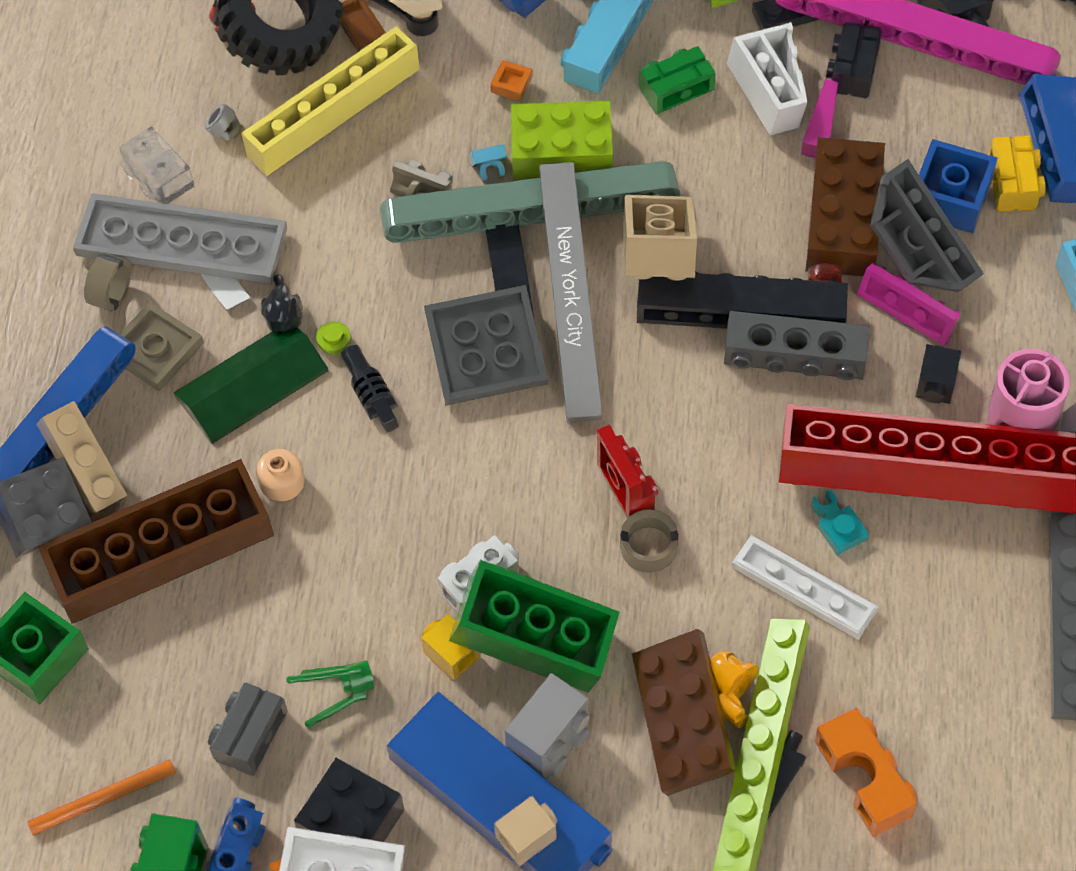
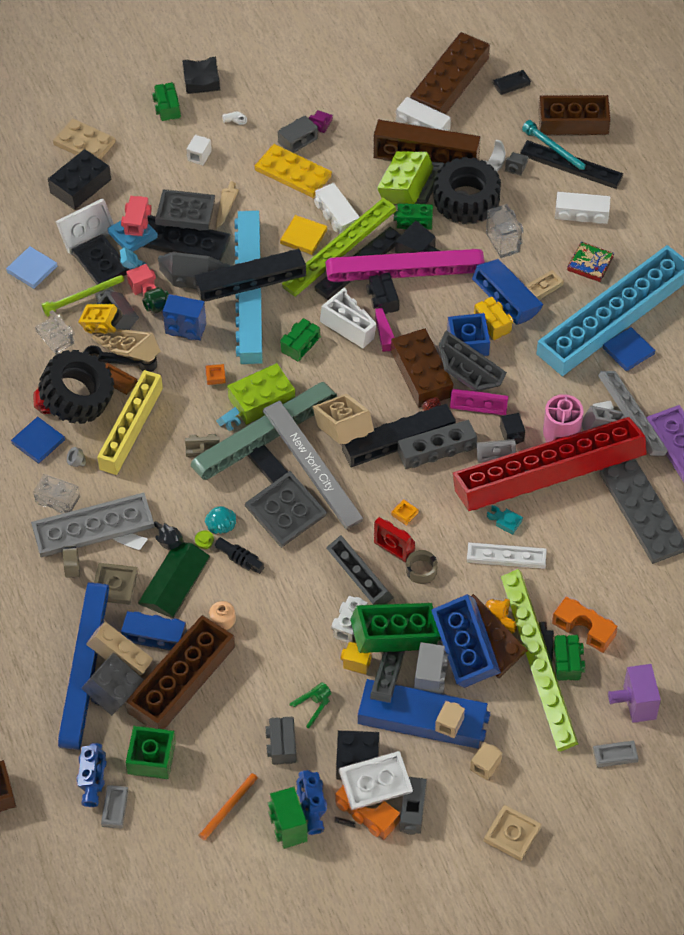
camera: 30 degrees left, 5 degrees down
none -> blue tile [11,416,65,464]
none -> blue brick [121,611,187,651]
none -> teal hair [205,506,236,534]
none -> dark grey brick [326,535,394,605]
none -> dark grey tile [370,651,405,703]
none -> light orange tile [391,499,419,525]
none -> blue brick [431,594,501,688]
none -> light grey plate [476,439,516,463]
none -> green brick [554,635,585,681]

